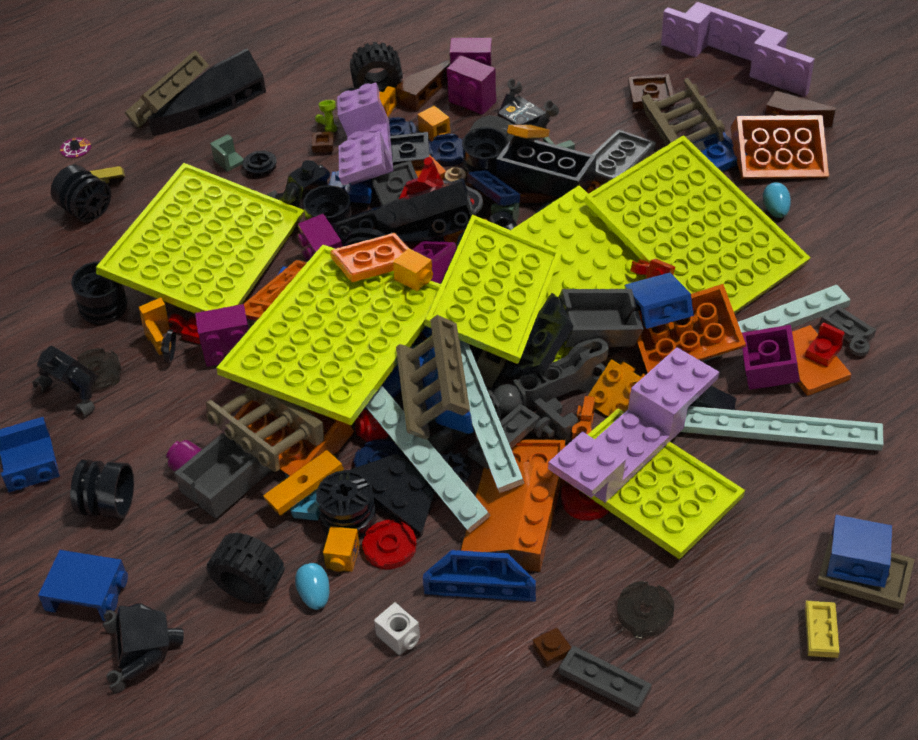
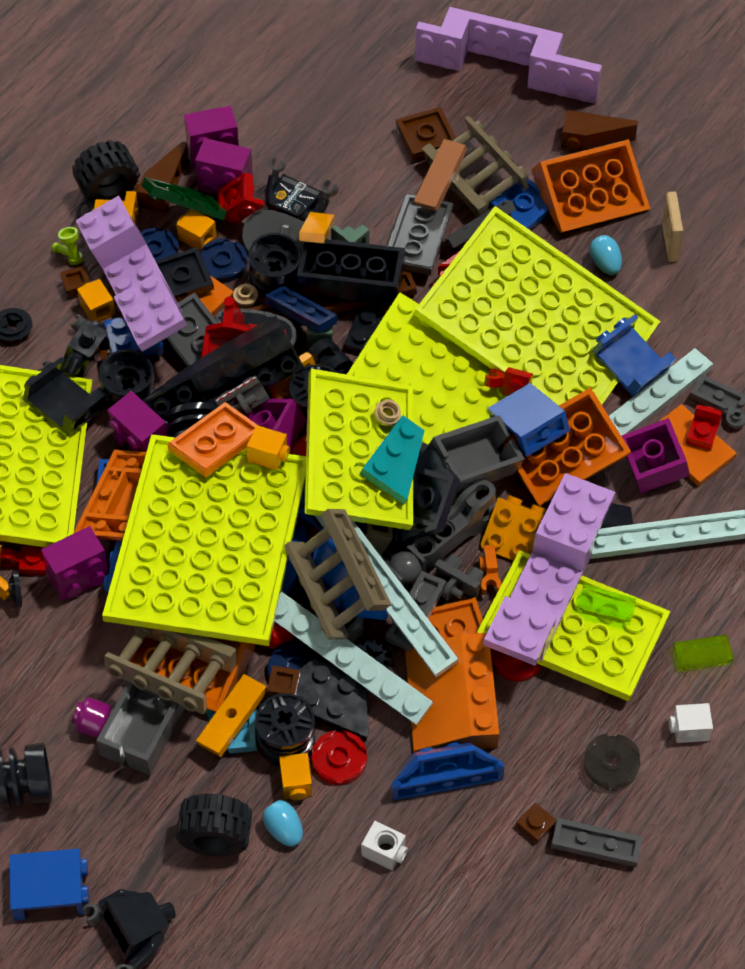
camera: 20 degrees left, 10 degrees up
none -> black panel [23,357,108,436]
none -> light orange brick [77,279,116,322]
none -> dark green wing [141,177,227,220]
none -> dark grey hips [215,375,270,415]
none -> red bracket [218,172,264,223]
none -> reddish brown plate [267,666,300,696]
none -> teal wing [360,415,425,505]
none -> tan plate [374,400,401,426]
none -> nougat tile [414,139,467,211]
none -> clear neon green tile [576,585,637,625]
none -> blue panel [592,314,676,397]
none -> tan tile [662,192,683,262]
none -> white brick [669,703,713,743]
none -> clear neon green tile [673,634,734,671]

